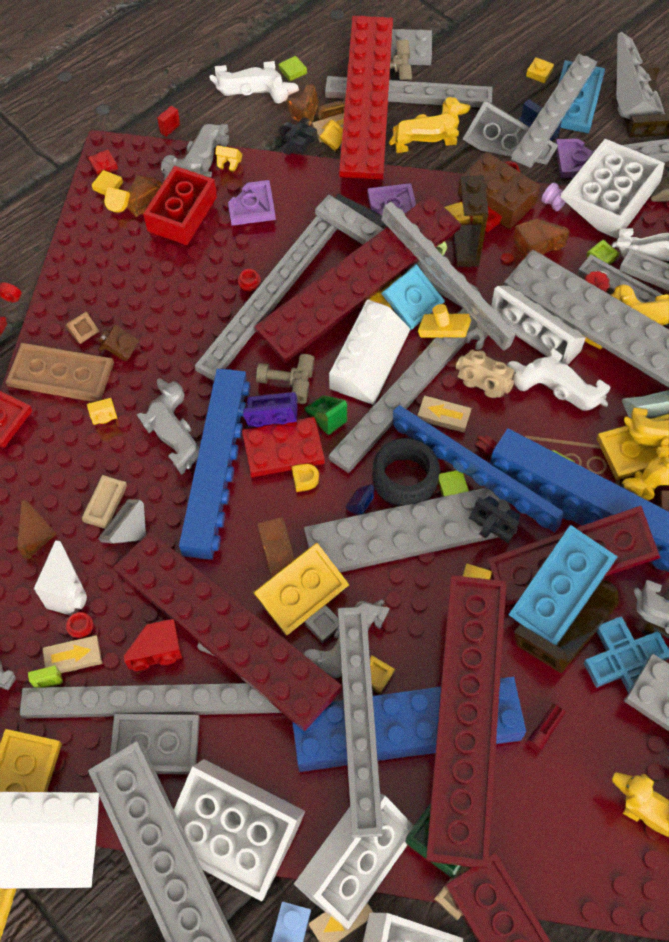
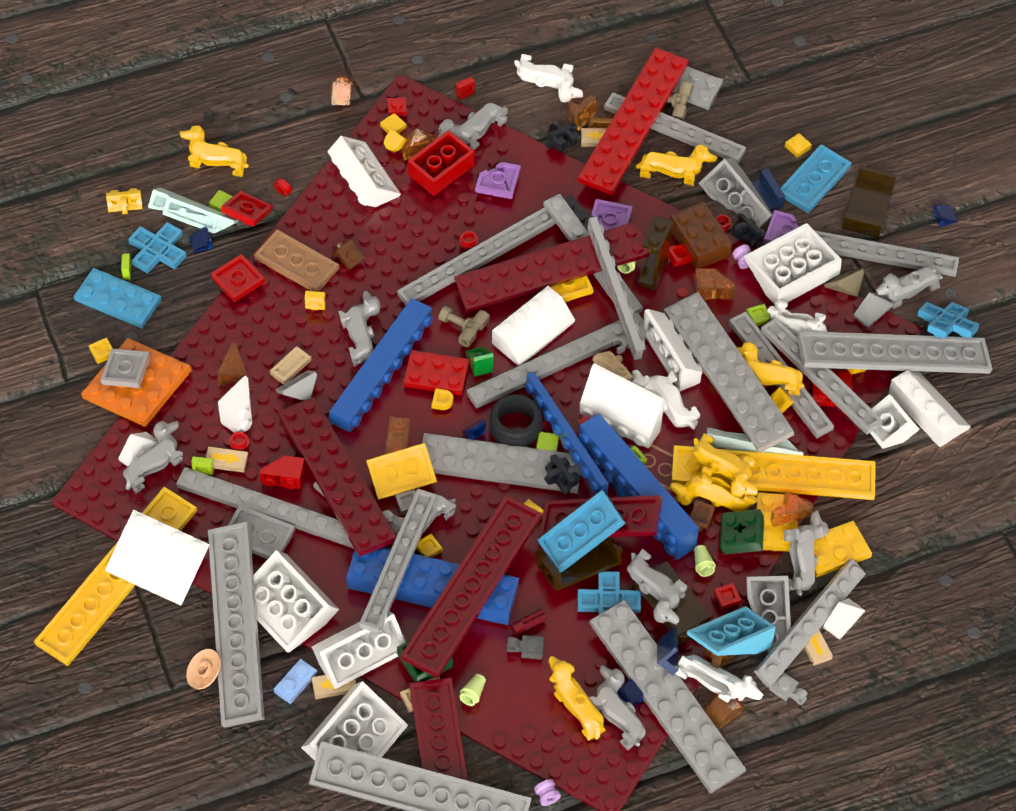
camera: 20 degrees right, 5 degrees down
medium nougat slope [65,312,99,344] -> none
yellow tile [215,146,242,171] -> none
dark purple bracket [243,392,298,427] -> none
lime tile [279,56,307,81] -> none
yellow tile [319,120,343,151] -> none
medium azure tile [381,264,445,330] -> none
yellow tile [418,304,471,337] -> none
tan tile [418,396,472,433] -> none
light grey plate [511,54,598,168] -> none
red piece [585,271,610,293] -> none
light grey wedge [616,32,665,120] -> none
none -> white slope [328,136,401,207]
none -> clear orange slope [332,76,354,106]
none -> yellowish green cone [460,674,486,706]
none -> dark grey plate [507,635,544,659]
none -> white slope [579,363,664,449]
none -> black hips [732,213,766,248]

